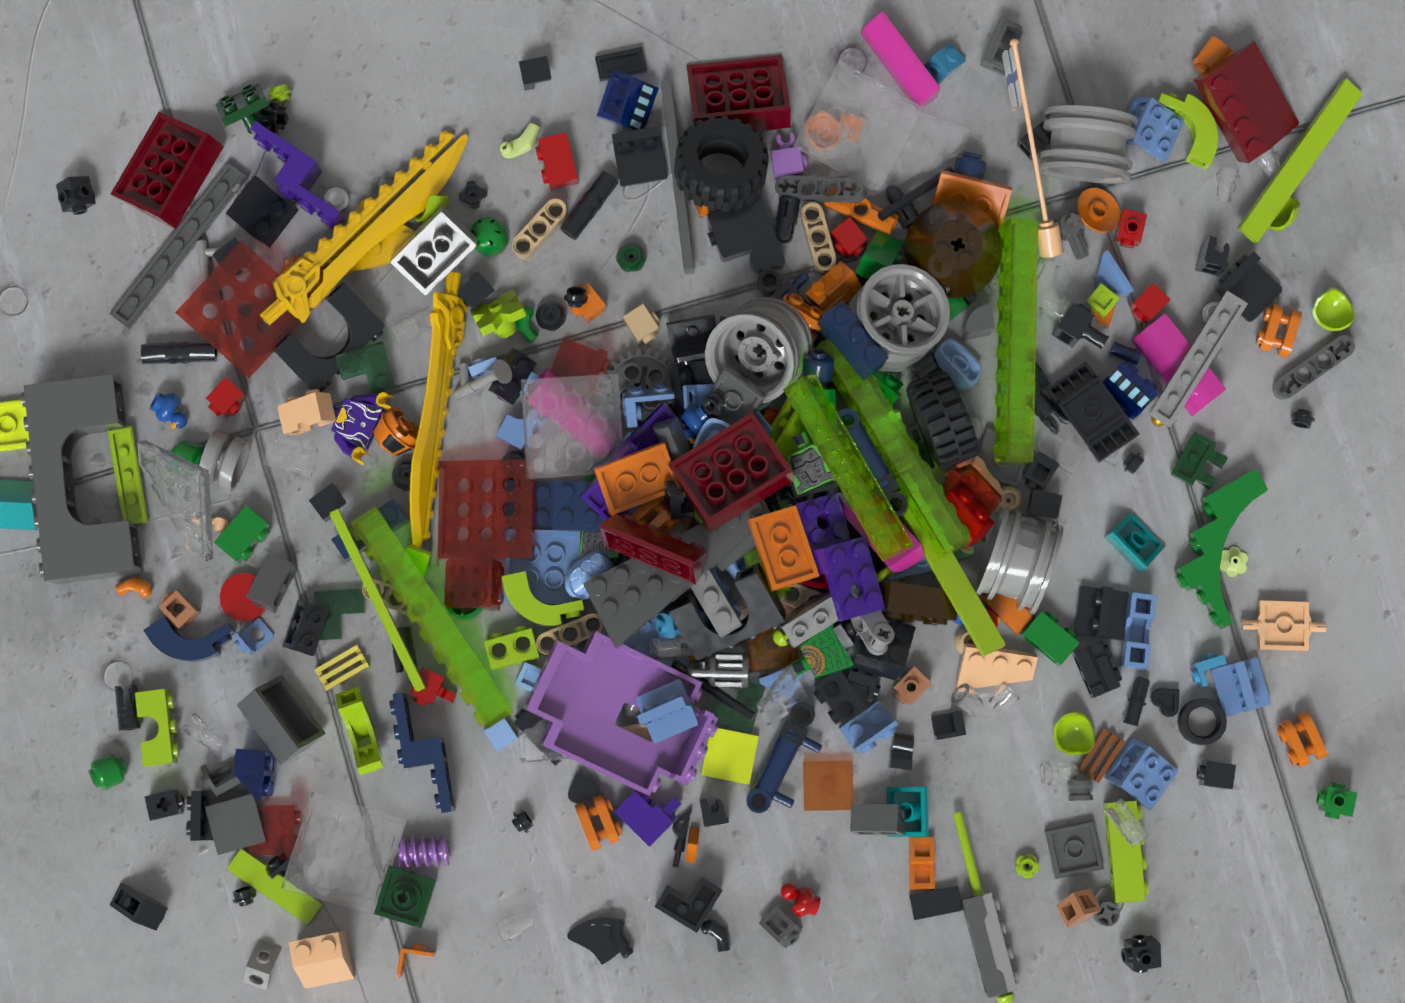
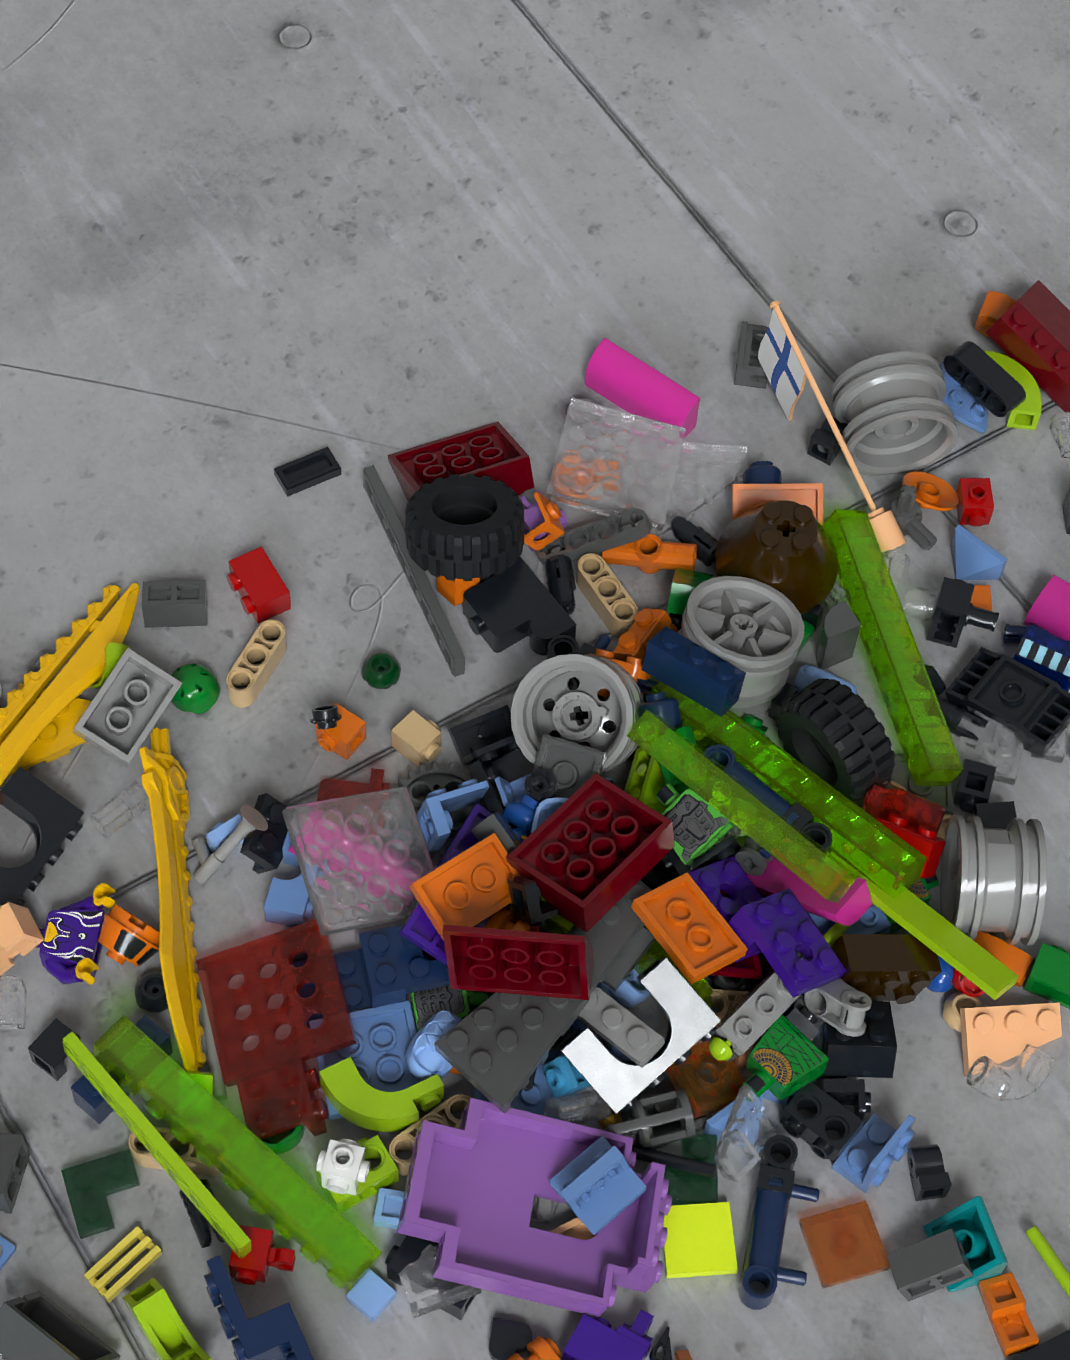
camera: 15 degrees left, 25 degrees down
black bracket [282,600,329,656] -> none
clear green plate [335,342,396,394] -> none
black panel [457,272,495,310] -> none
black plate [459,181,488,209] -> none
lime plant [470,289,527,338] -> none
yellowish green arm [499,123,540,159] -> none
green arm [516,306,539,343] -> none
black panel [519,56,552,91] -> none
black plate [535,301,566,331] -> none
black axle [560,171,618,240] -> none
clear blue slope [597,69,659,130] -> none
black bracket [612,126,668,187] -> none
black hinge [699,799,729,827] -> none
red brick [830,217,868,258] -> none
black bar [877,167,953,221] -> none
nougat brick [892,666,932,705] -> none
dark azure bracket [924,43,966,84] -> none
black panel [931,710,966,740] -> none
lime plate [1085,283,1120,318] -> none
red brick [1129,283,1171,324] -> none
none -> dark grey hinge [142,580,207,628]
none -> white brick [316,1139,370,1196]
none -> orange bracket [524,491,565,551]
none -> black beam [943,341,1026,418]

